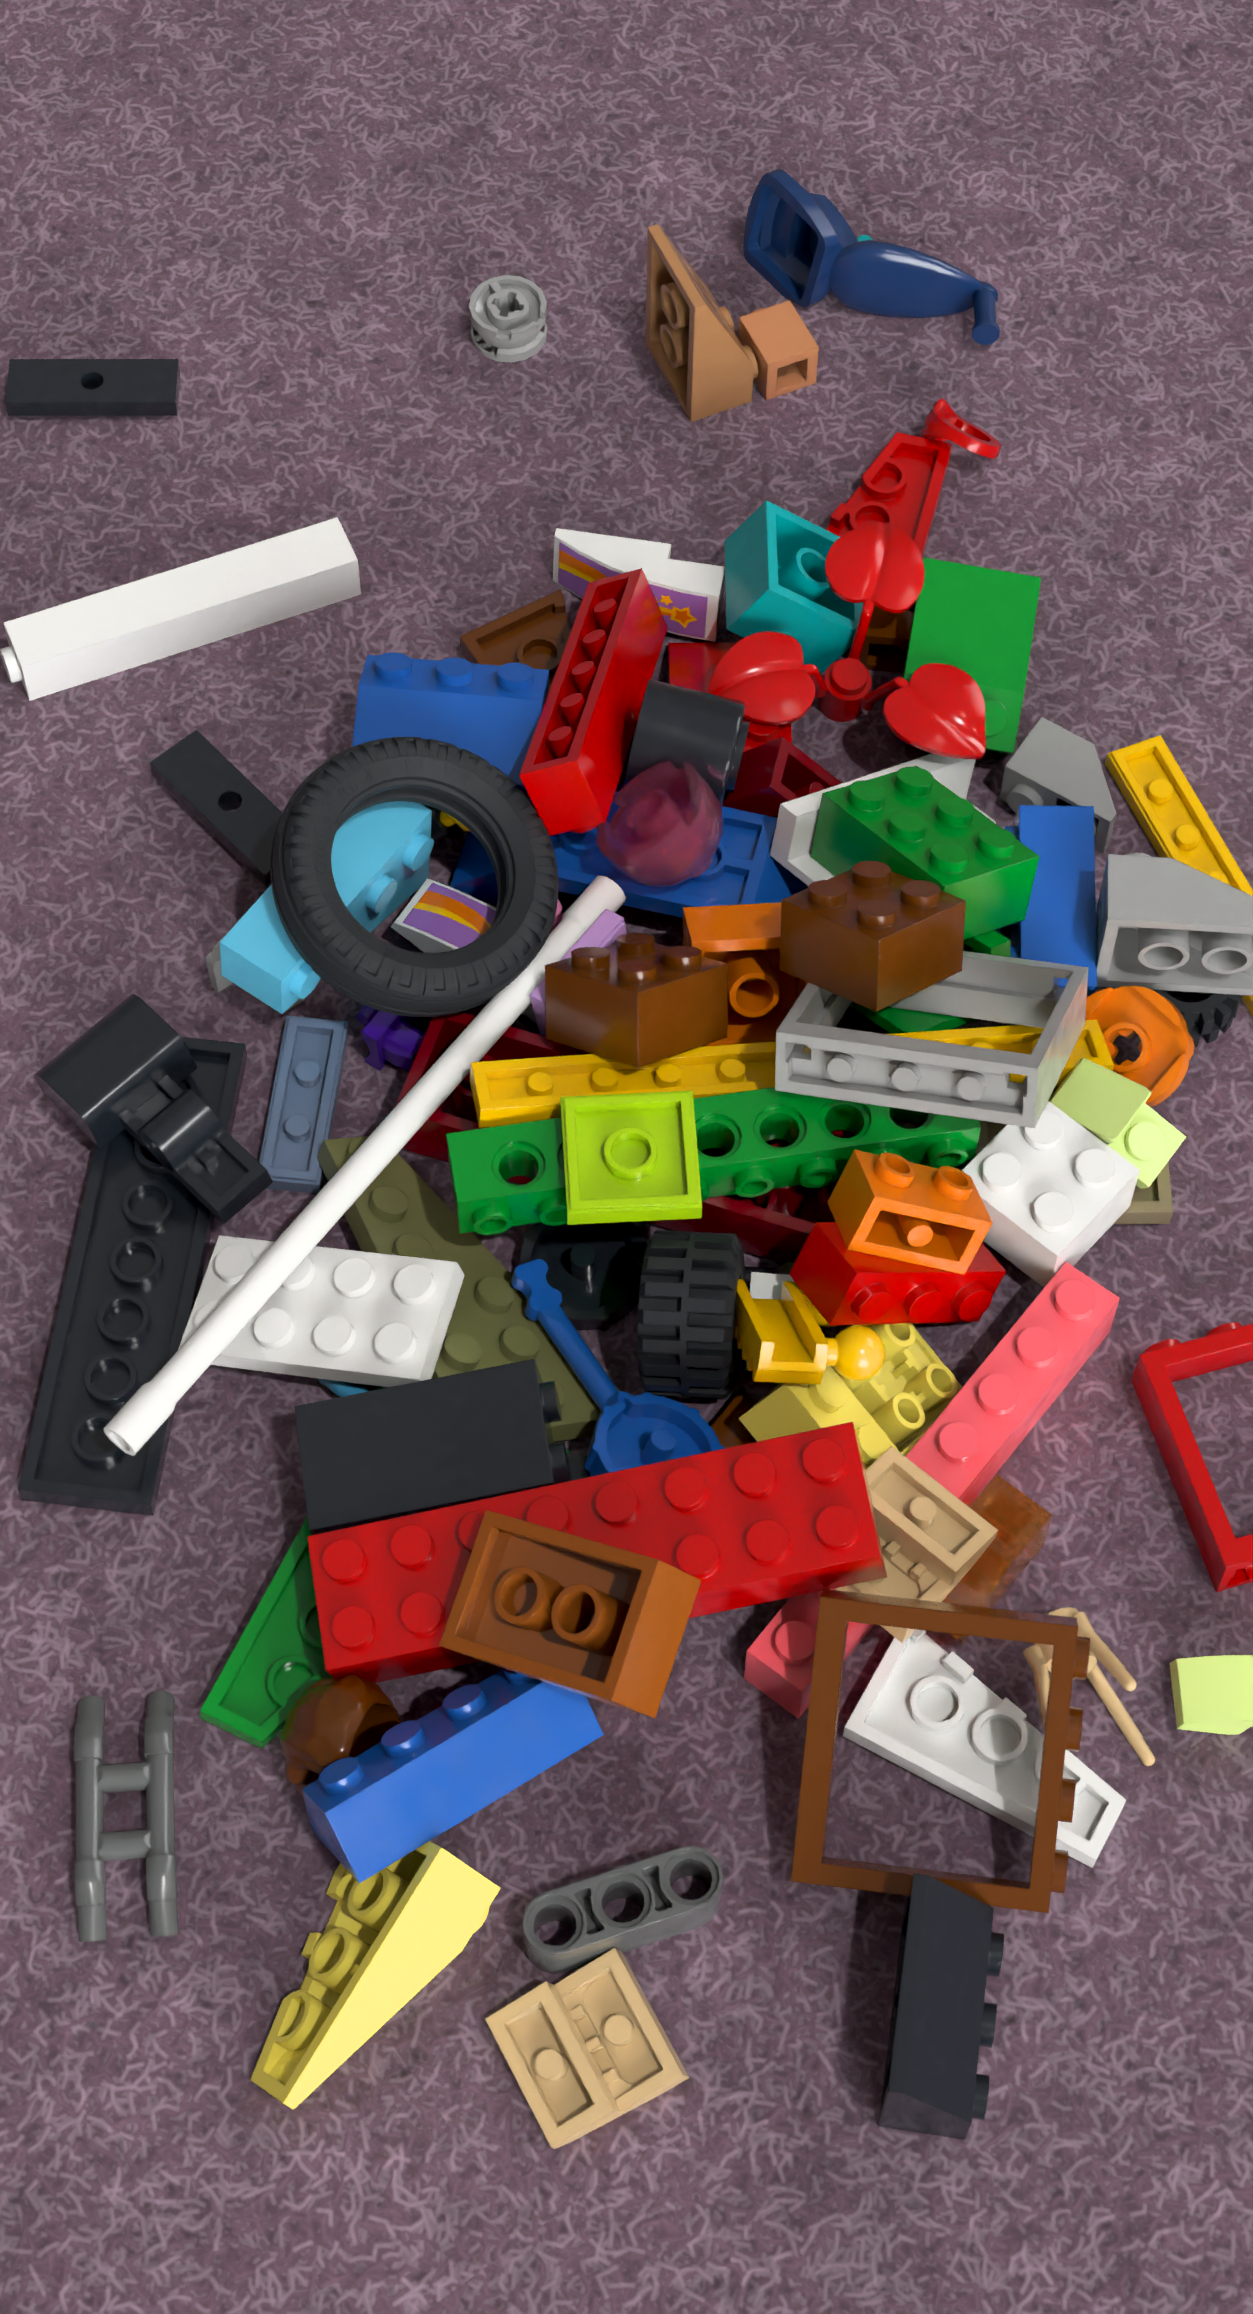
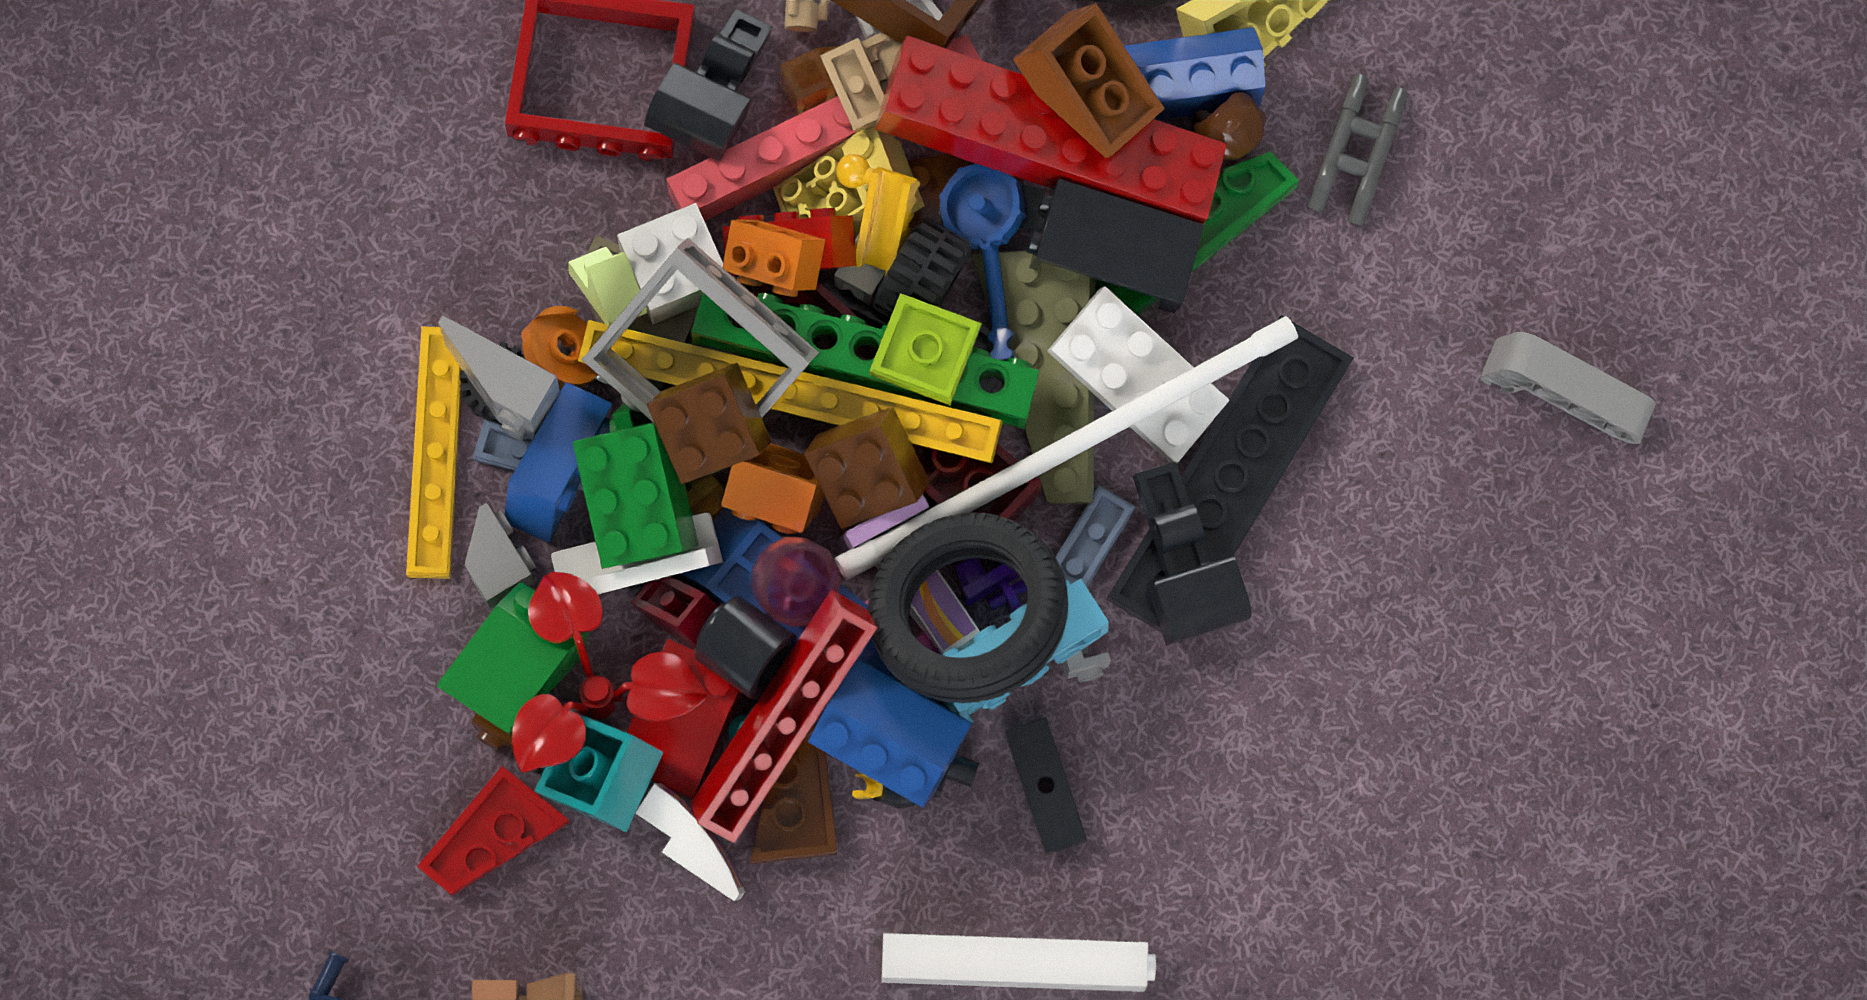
camera: 160 degrees left, 15 degrees up
red piece [920,398,1001,459] -> none
none -> black plate [644,9,773,162]

